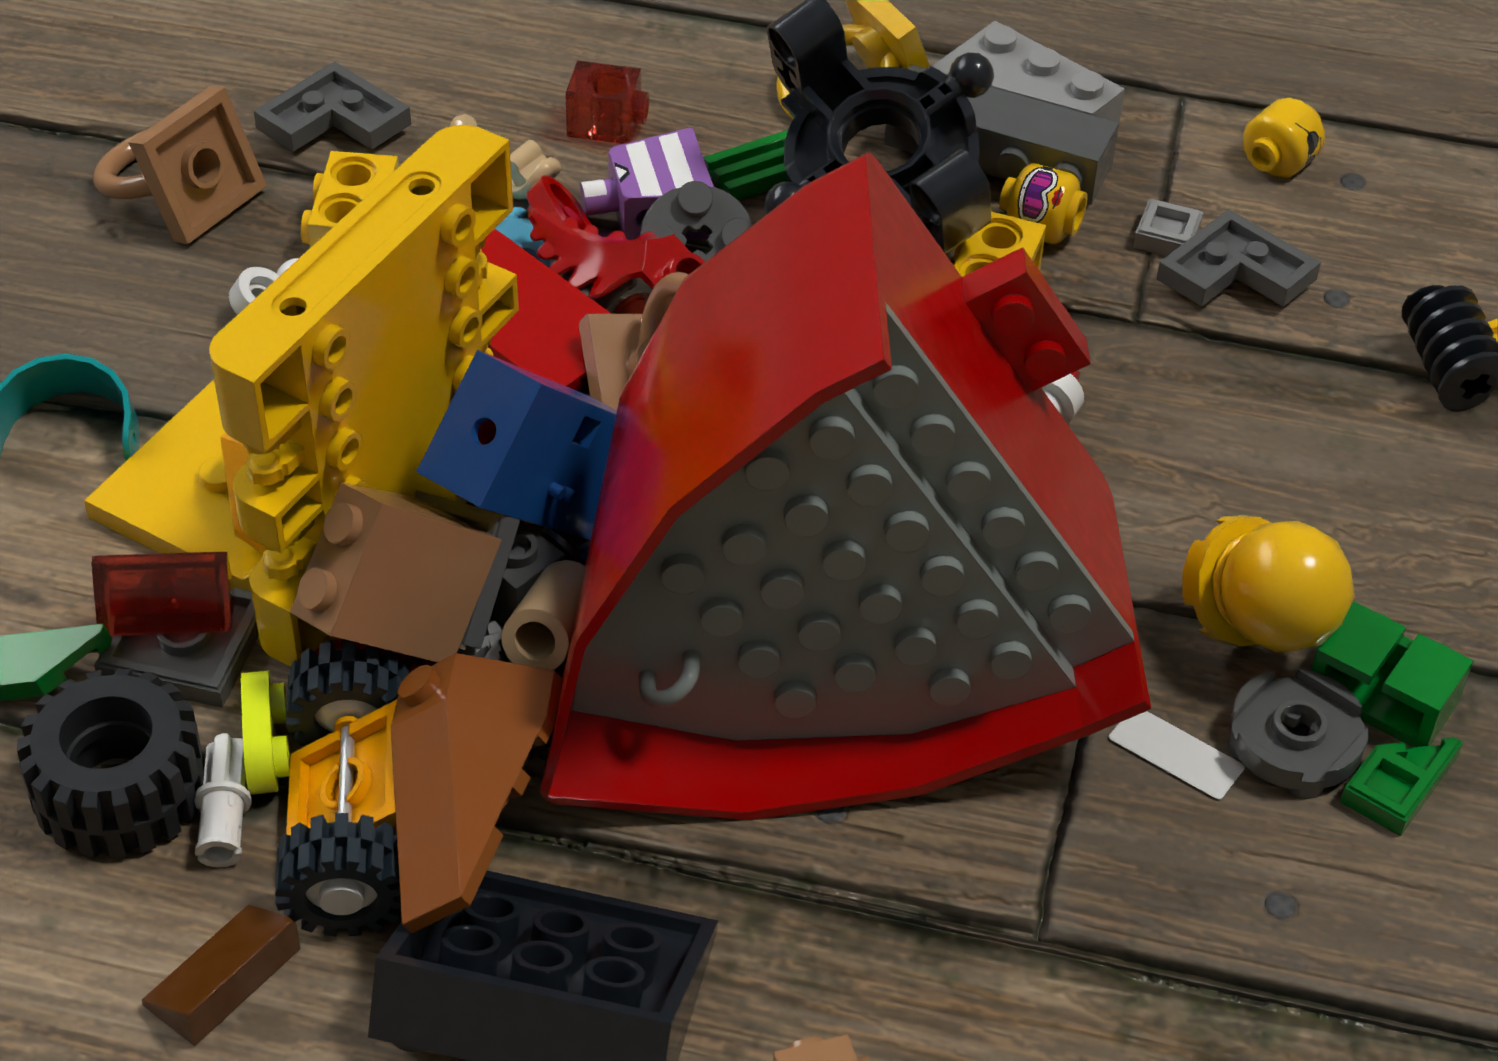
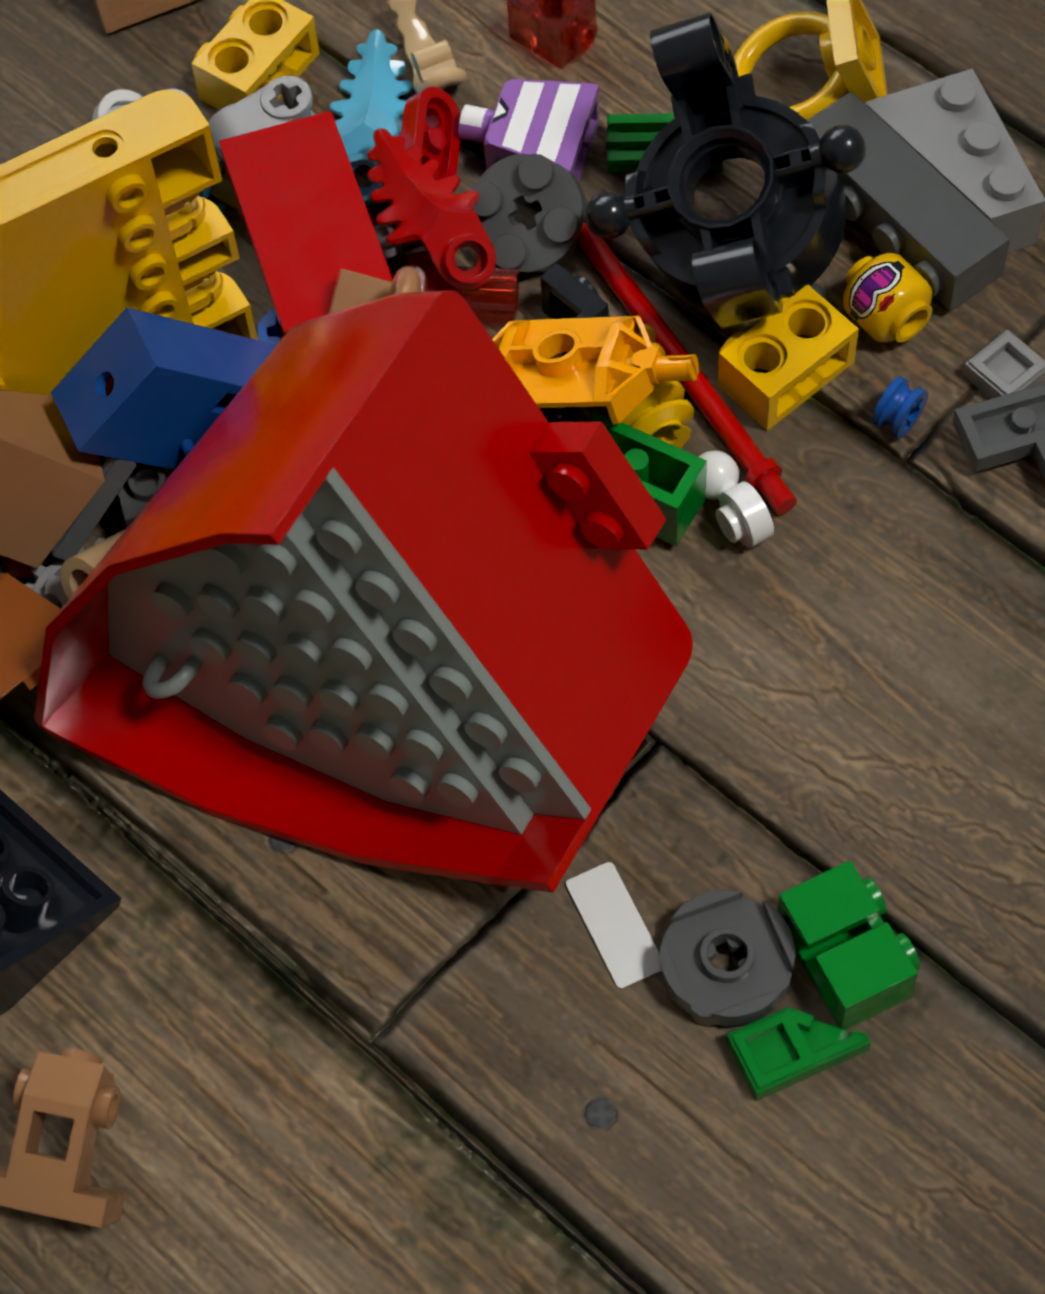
camera: 35 degrees right, 15 degrees up
yellow tile [1182,515,1355,653] -> none
none -> blue bush [872,376,928,438]

